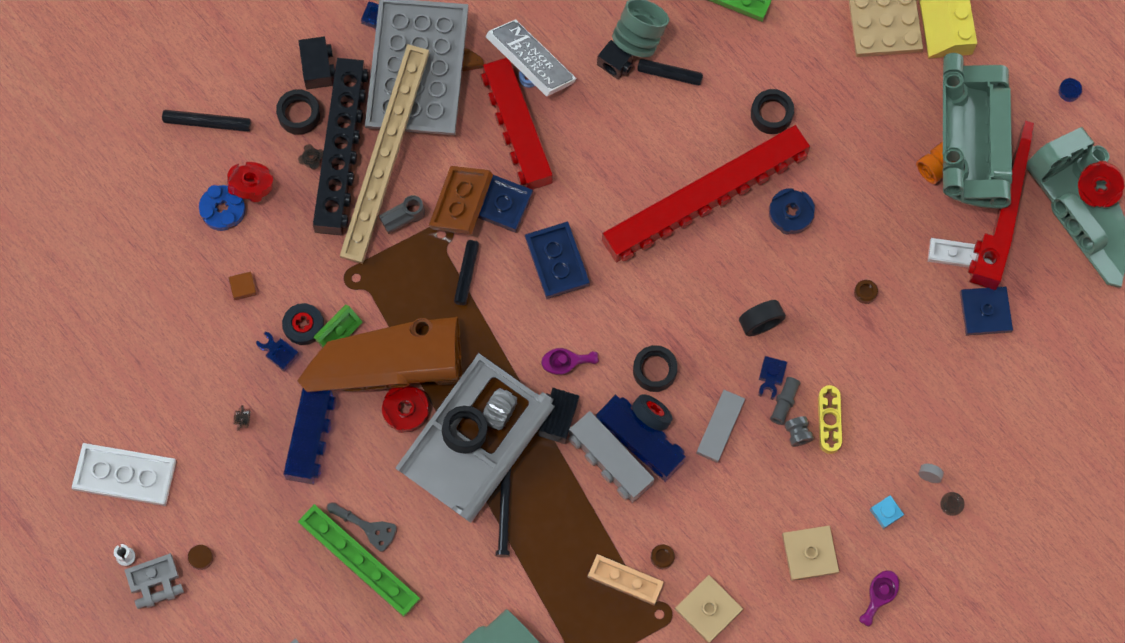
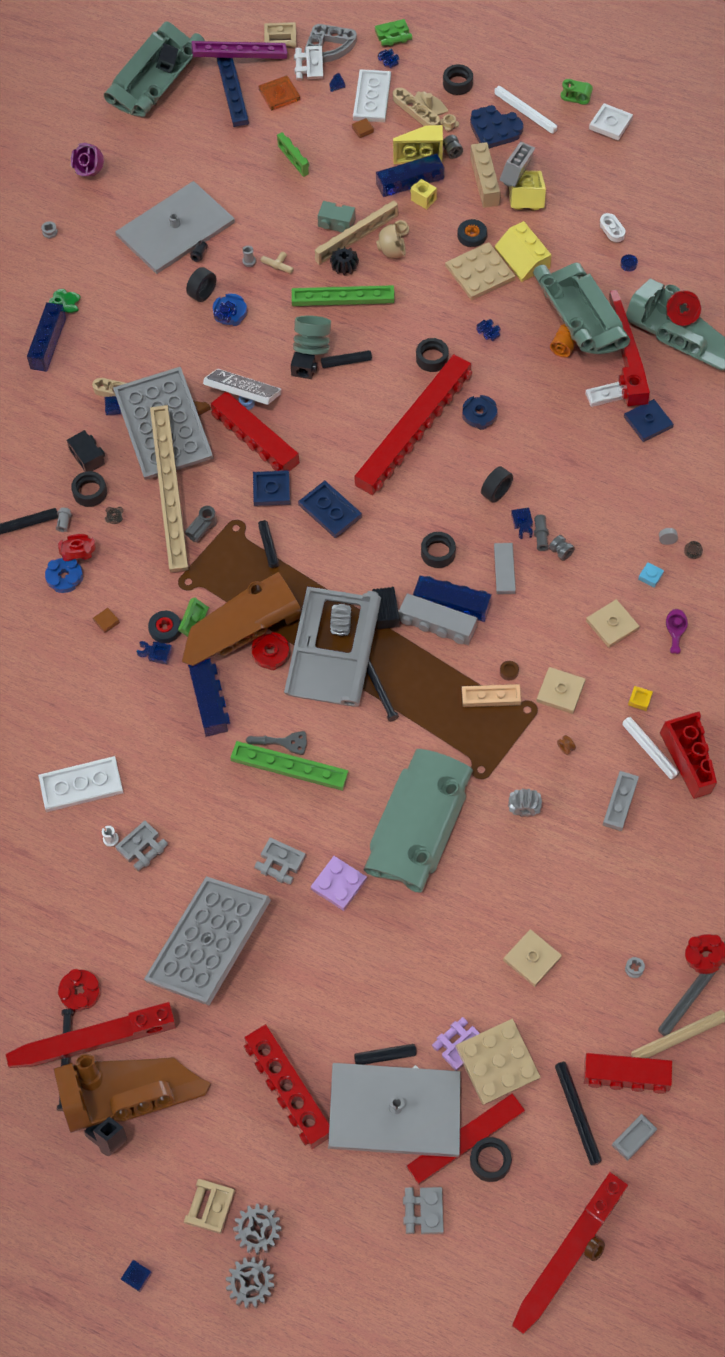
camera: 20 degrees left, 10 degrees down
reddish brown tile [188,545,213,570] -> none
clear smoke plate [233,405,250,431] -> none
black brick [313,58,369,236] -> none
dark orange plate [429,166,493,235] -> none
black tyre [442,405,488,454] -> none
magenta piece [541,348,599,375] -> none
black bush [632,394,673,431] -> none
light yellow beam [818,385,842,454] -> none
reddish brown tile [854,280,878,304] -> none
none -> light grey pin [56,508,72,532]
none -> clear blue piece [476,319,501,341]
none -> white plate [600,213,625,242]

